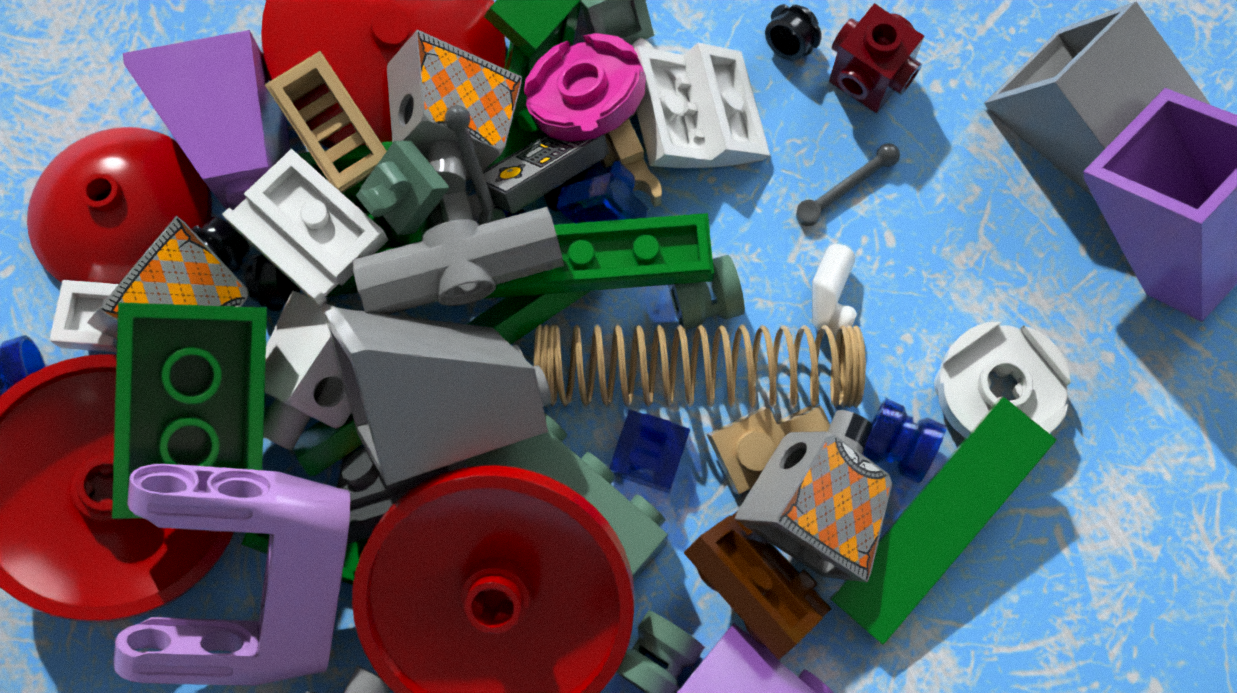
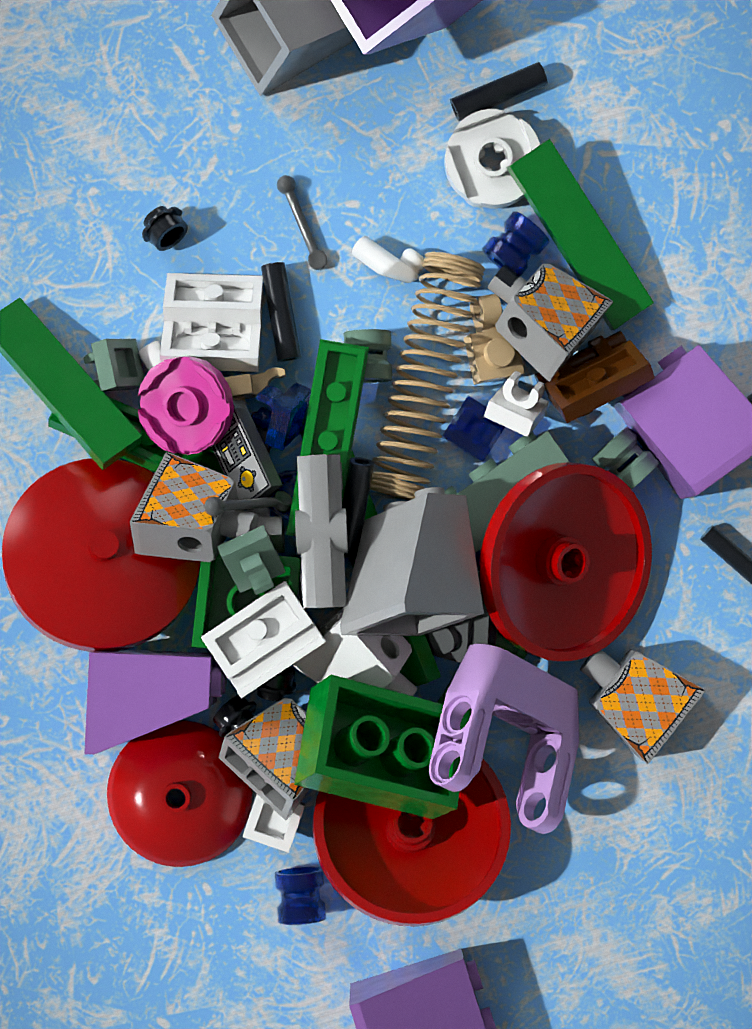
camera: 80 degrees left, 15 degrees up
tan slope [265,51,386,193] -> none
dark red brick [829,3,925,114] -> none
none -> black piece [261,262,301,362]
none -> black piece [342,457,374,558]
none -> black piece [450,62,548,121]
none -> white tile [484,371,549,437]

